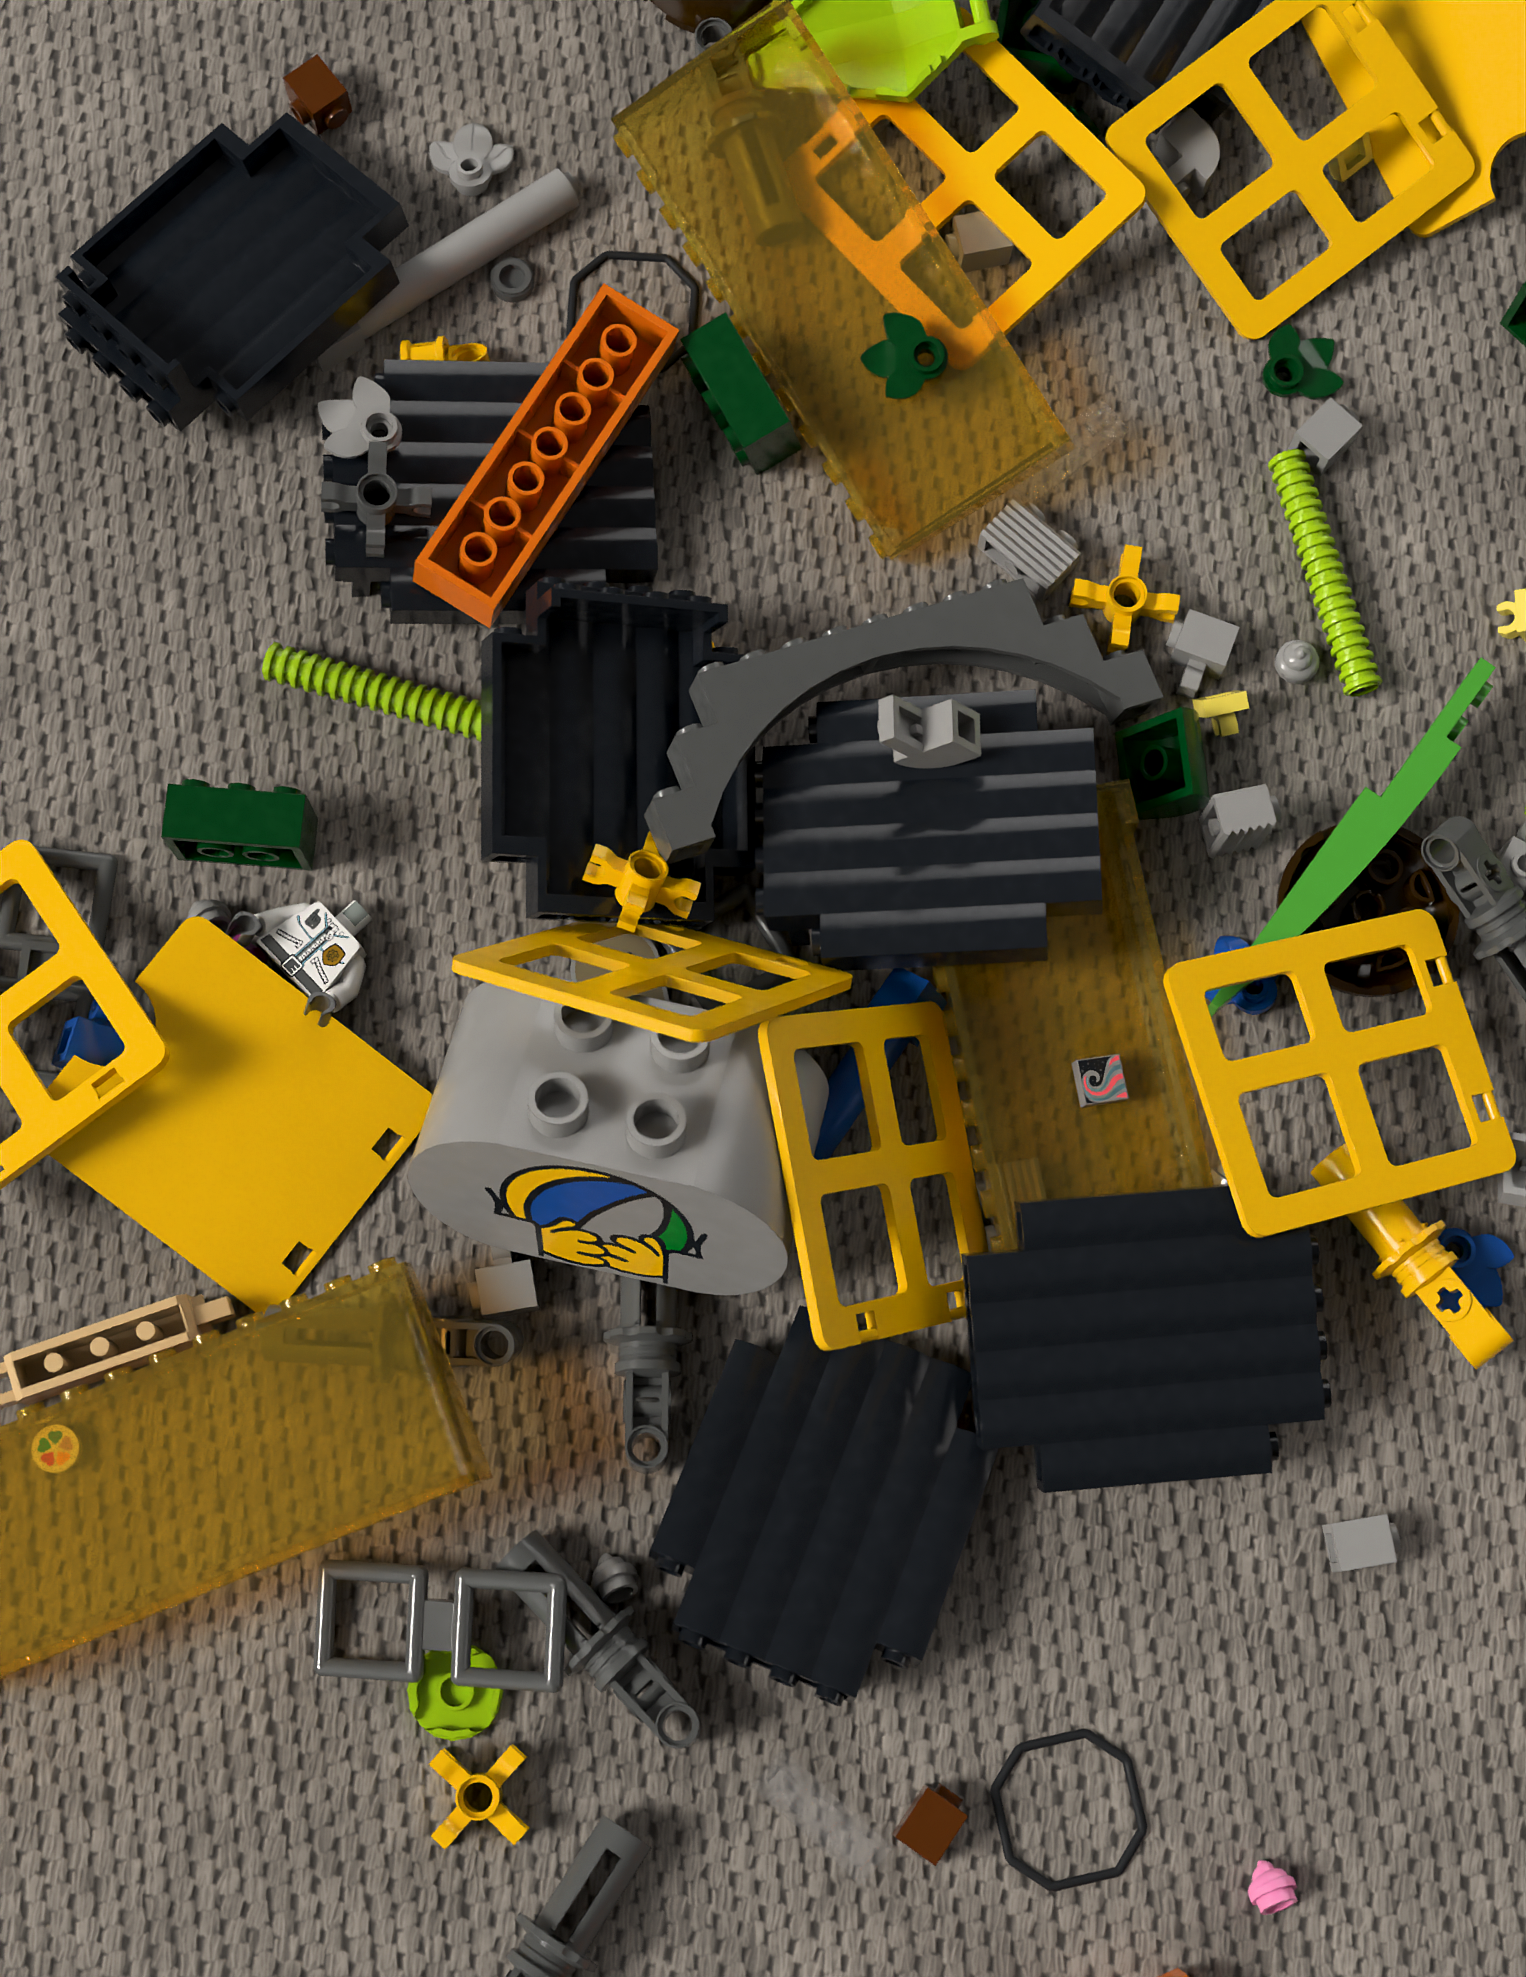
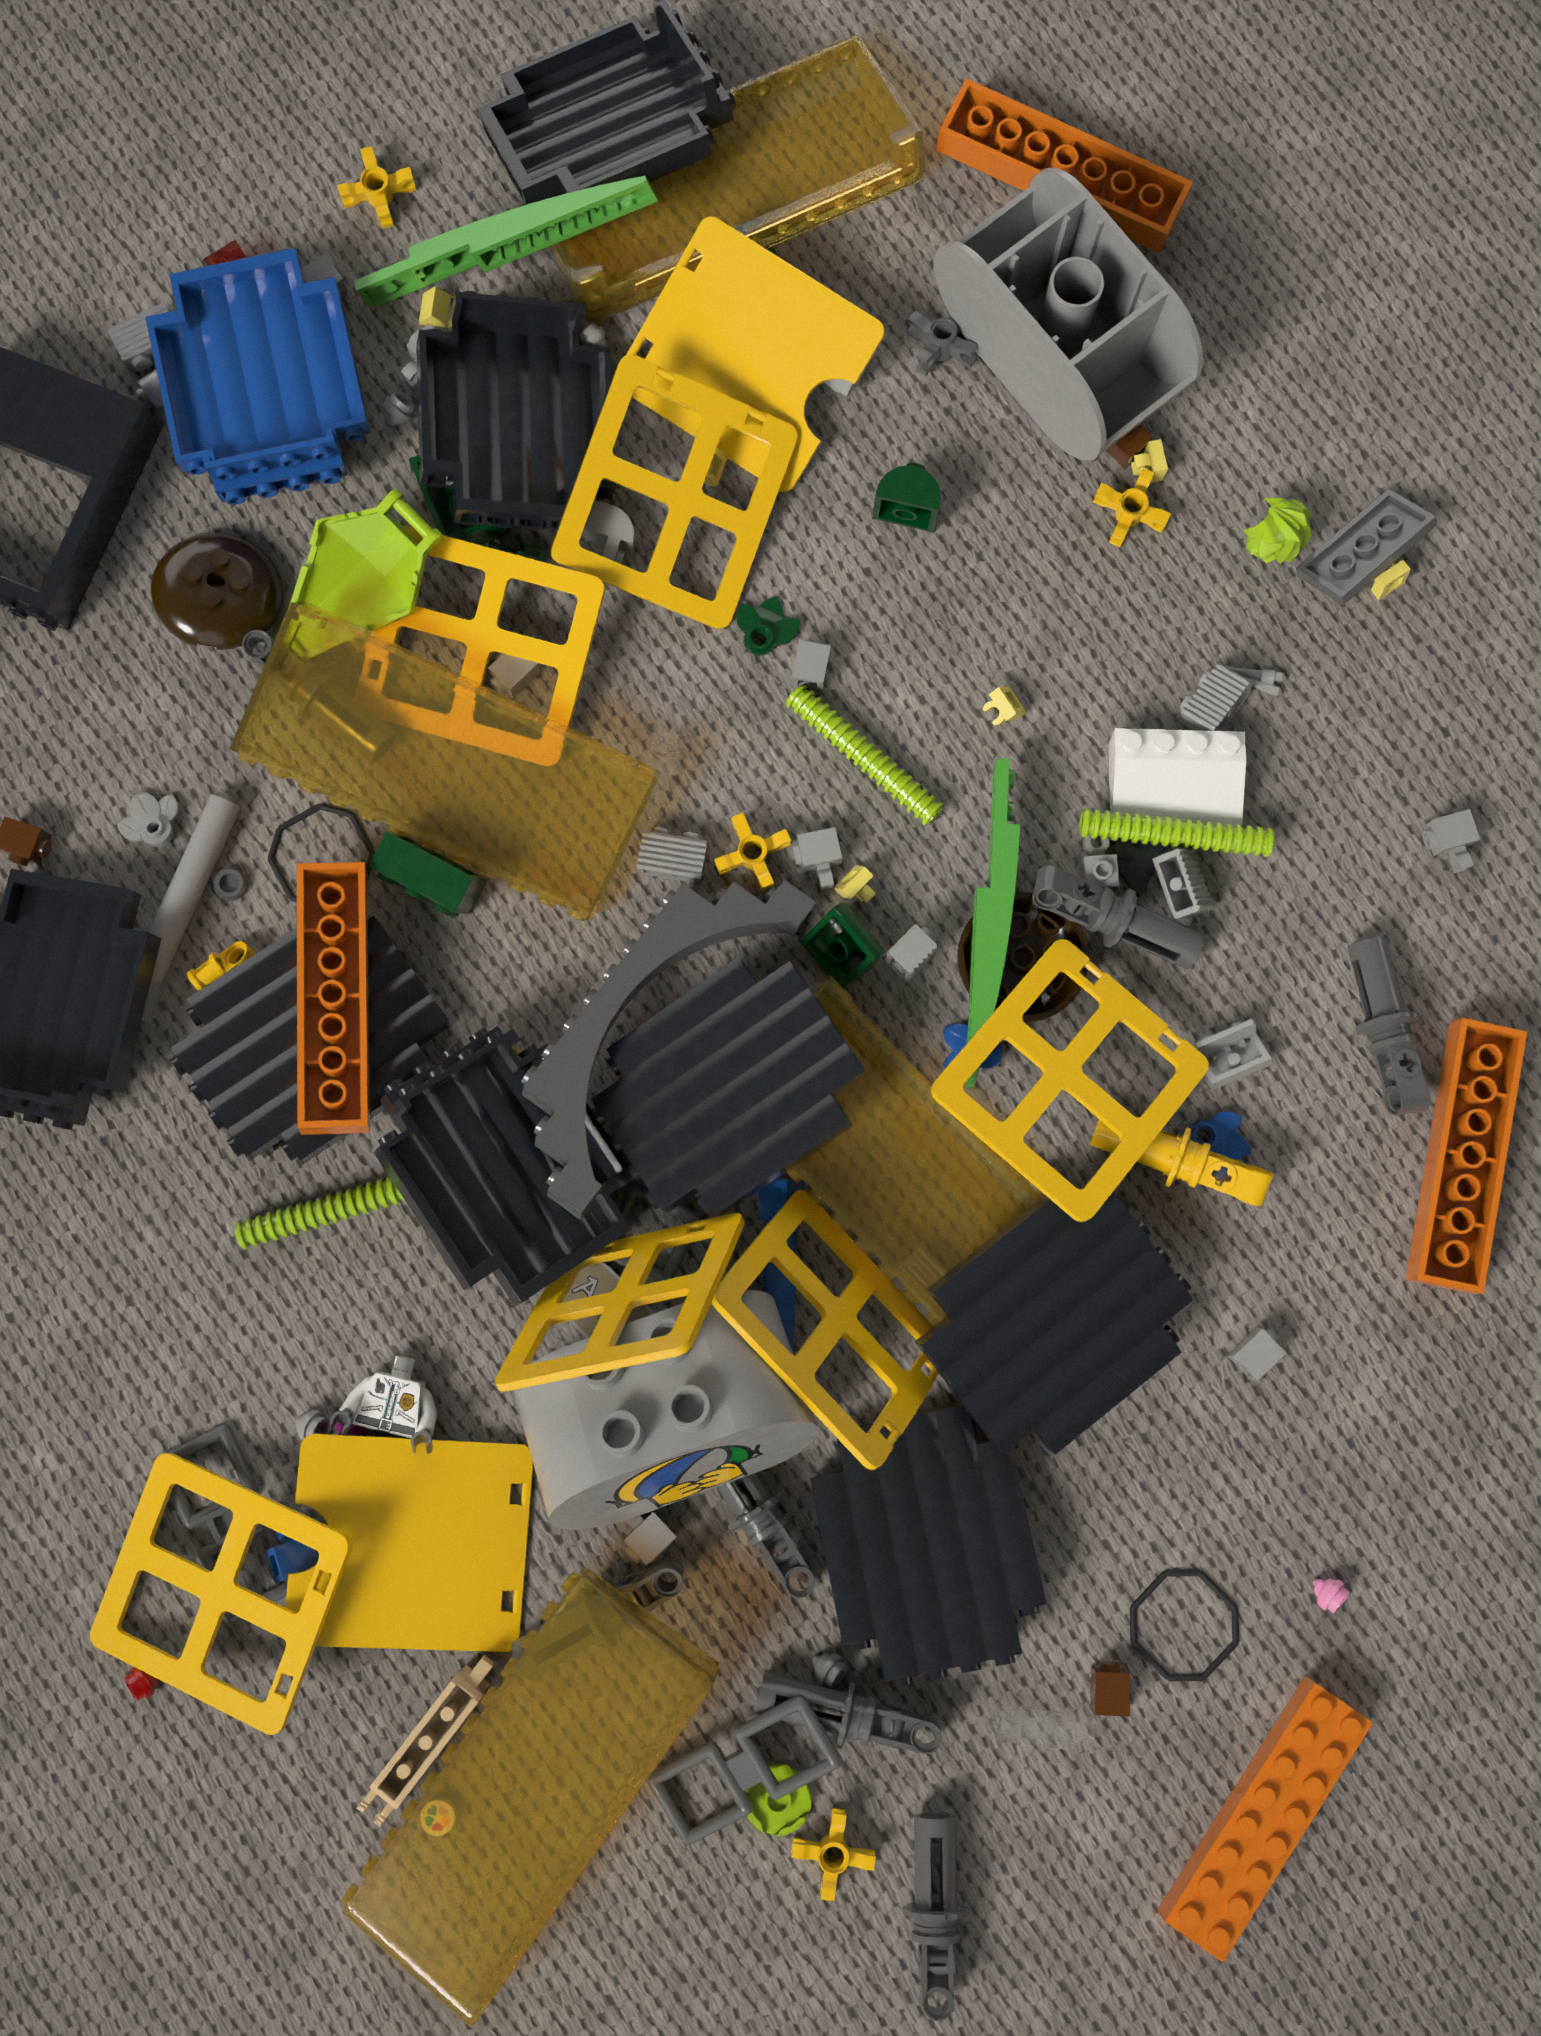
camera: 30 degrees left, 5 degrees up
dark green brick [161,779,318,871] -> none
light grey plate [317,376,402,459] -> none
dark grey pin [321,441,432,558] -> none
yellow pin [582,831,701,933] -> none
dark green plate [860,313,948,400] -> none
light grey brick [877,695,981,769] -> none
tile [1071,1054,1129,1108] -> none
light grey plate [1275,640,1320,684] -> none

